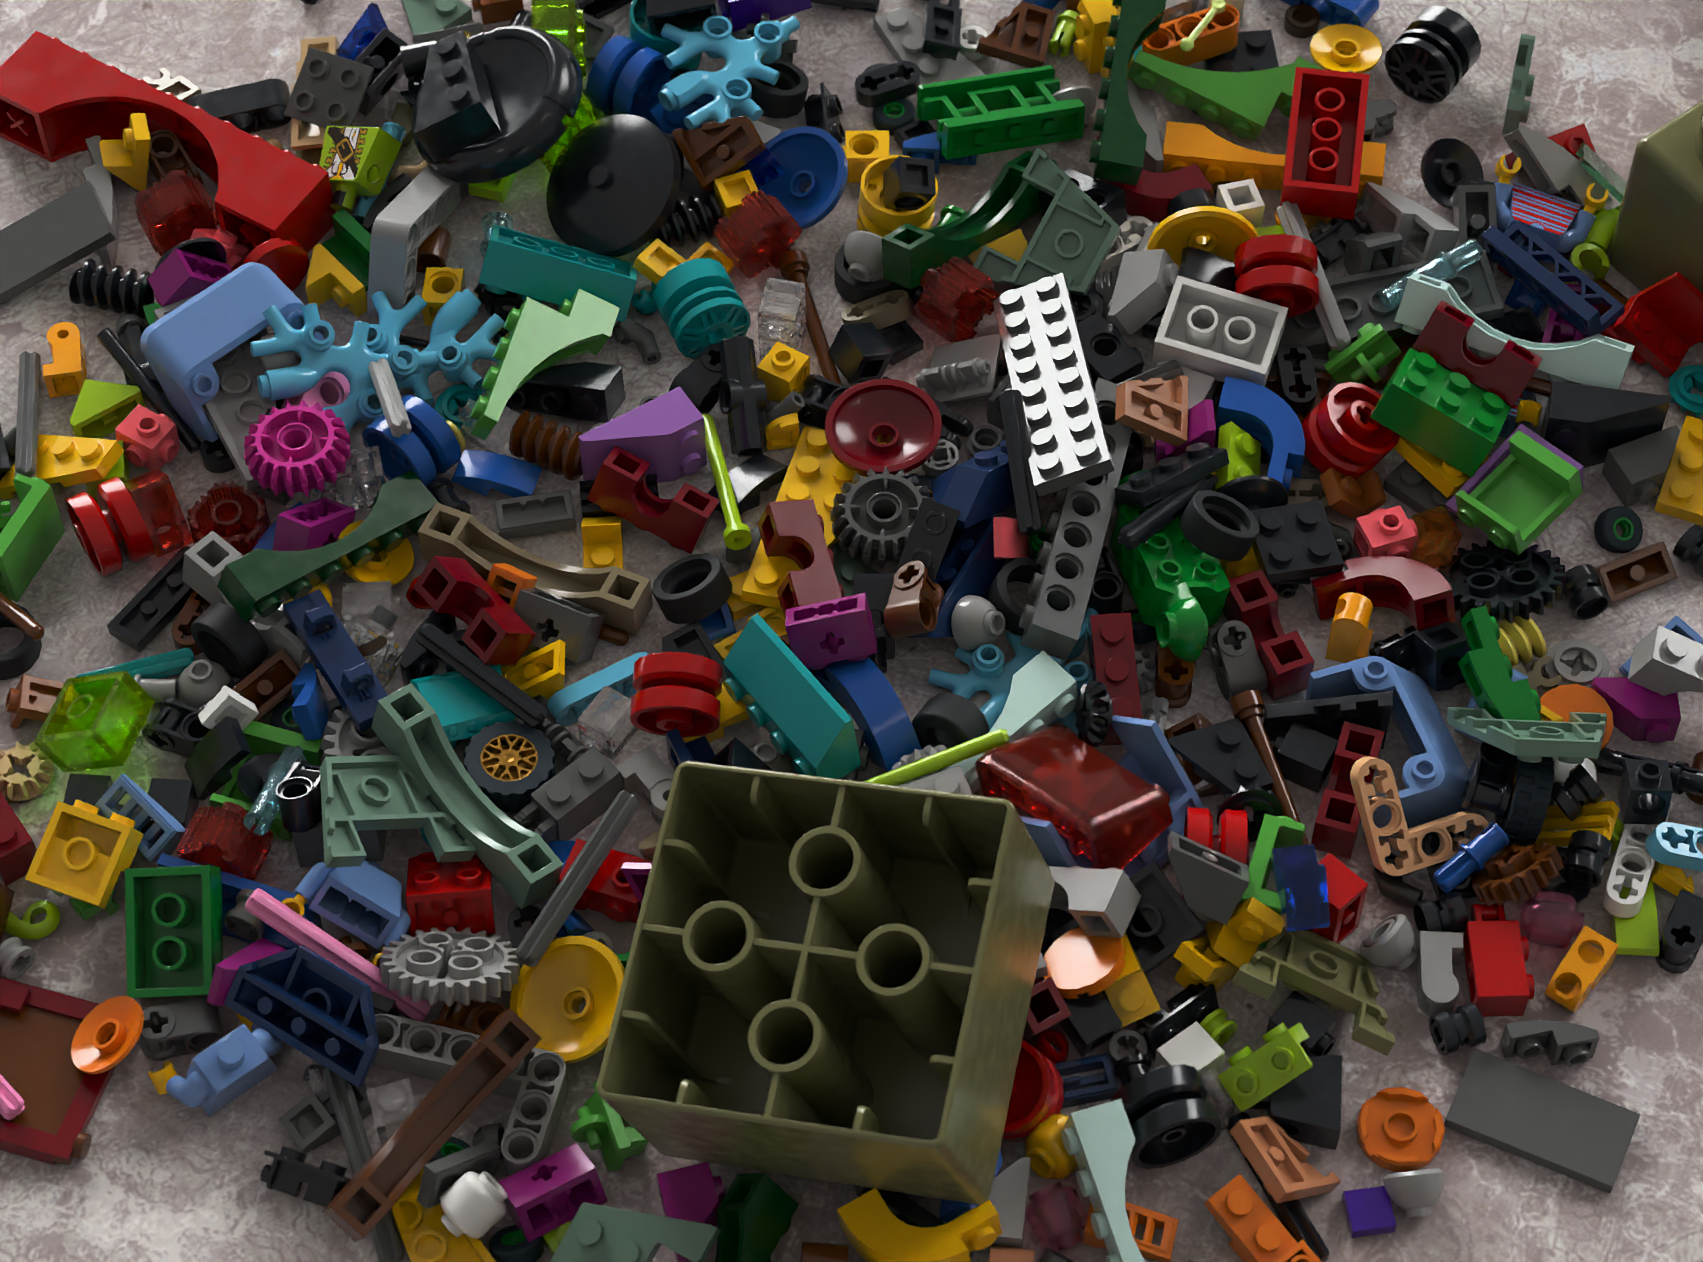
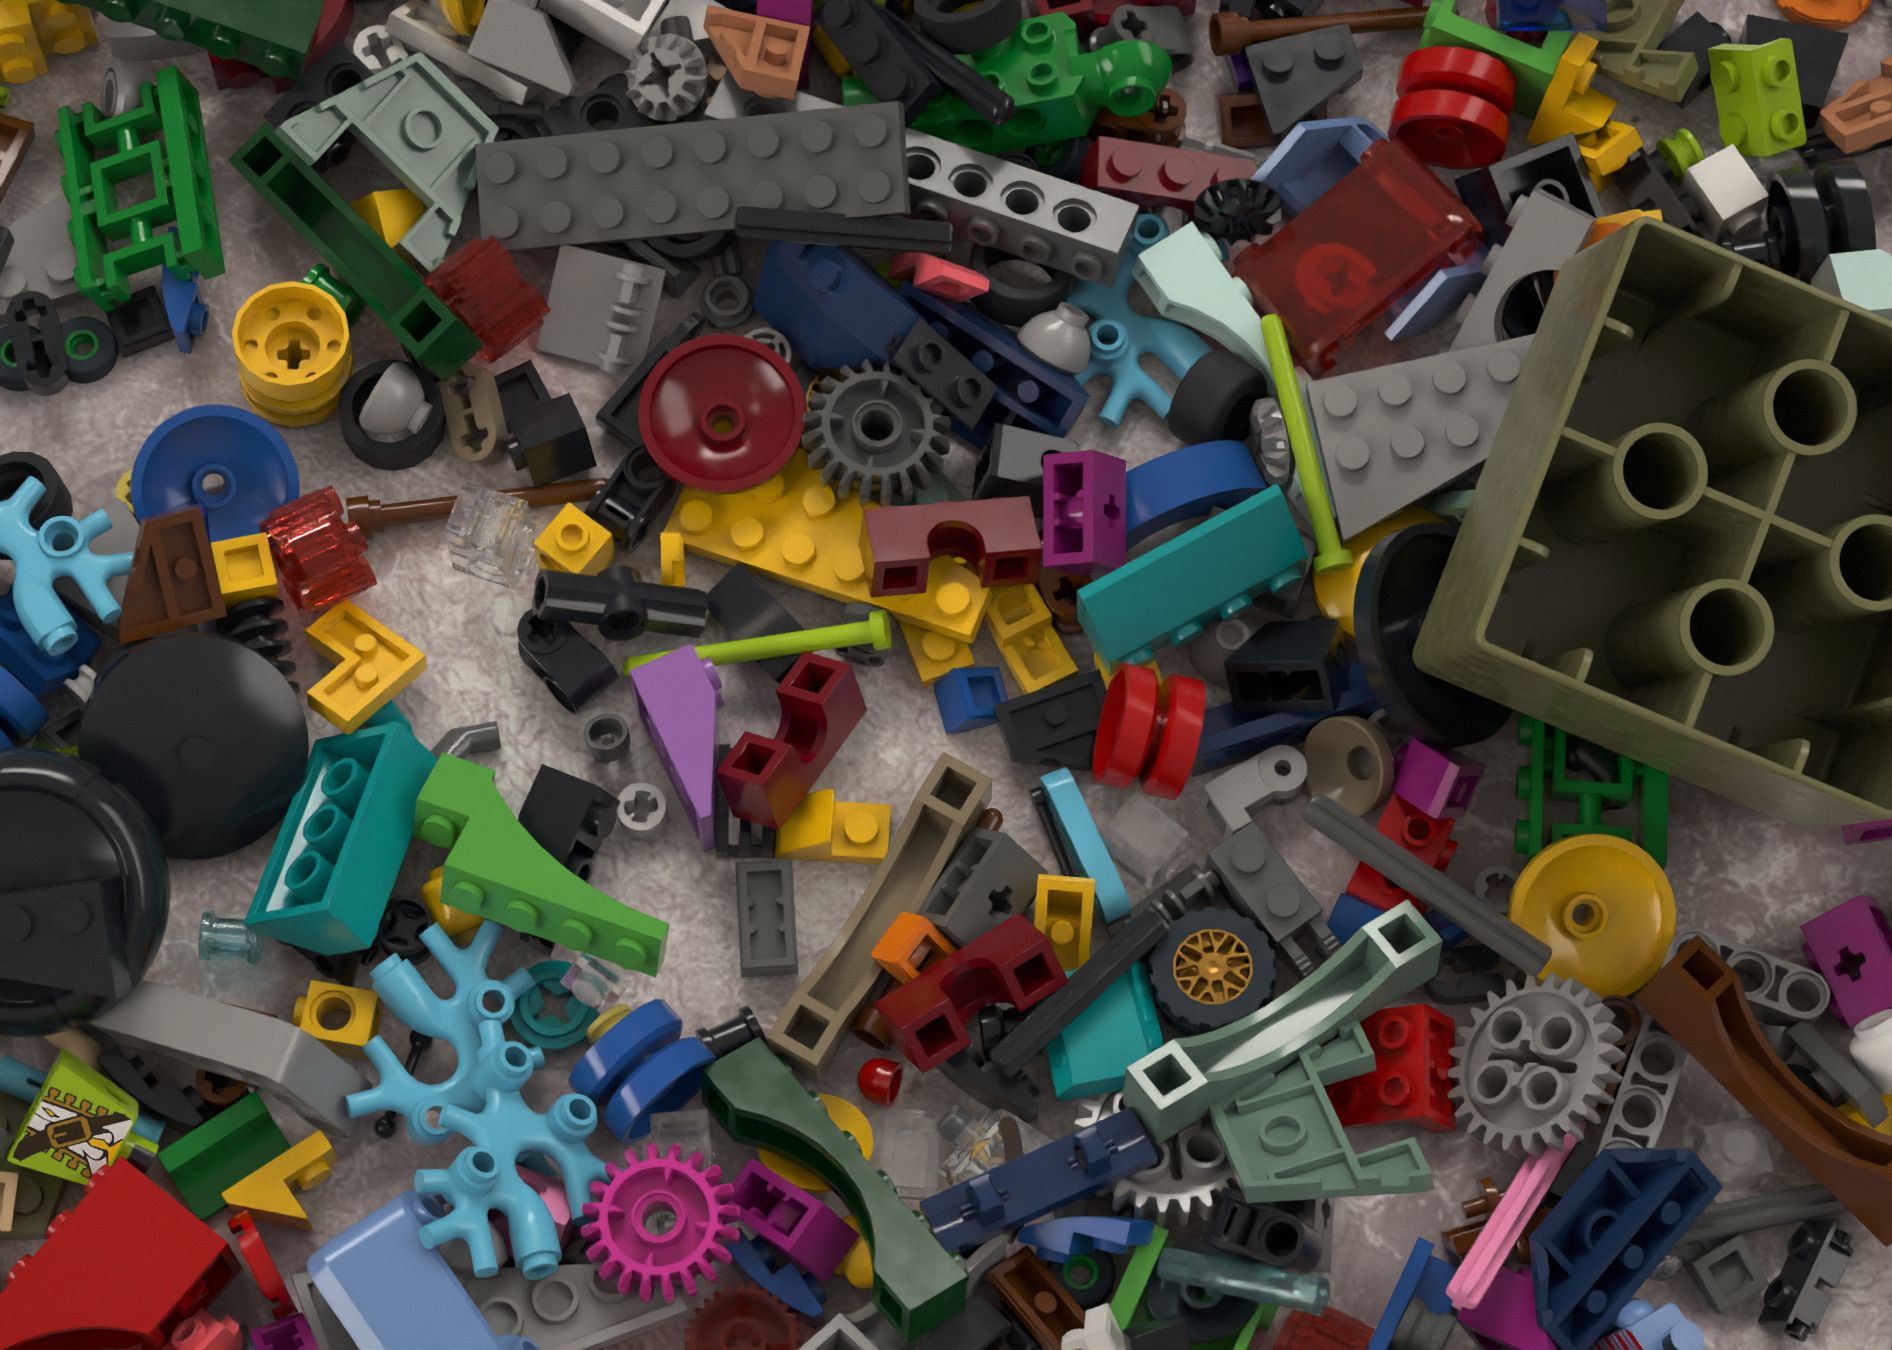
camera: 85 degrees left, 15 degrees up
medium blue torso [281,860,410,967] -> none
light grey axle [368,358,412,438] -> none
blue slope [451,450,542,498] -> none
reddish brown piece [509,410,584,481] -> none
bright green hips [570,1081,648,1171] -> none
black tyre [652,553,732,624] -> none
teal wheel [653,258,750,360] -> none
dark grey arm [764,391,805,424] -> none
black hinge [804,82,845,146] -> none
yellow brick [842,130,889,183] -> none
black brick [883,156,936,211] -> none
reddish brown piece [884,561,944,639] -> none
dark grey slope [1167,831,1250,925] -> none
black gear [1216,784,1283,842] -> none
none -> light grey gear [623,33,708,121]

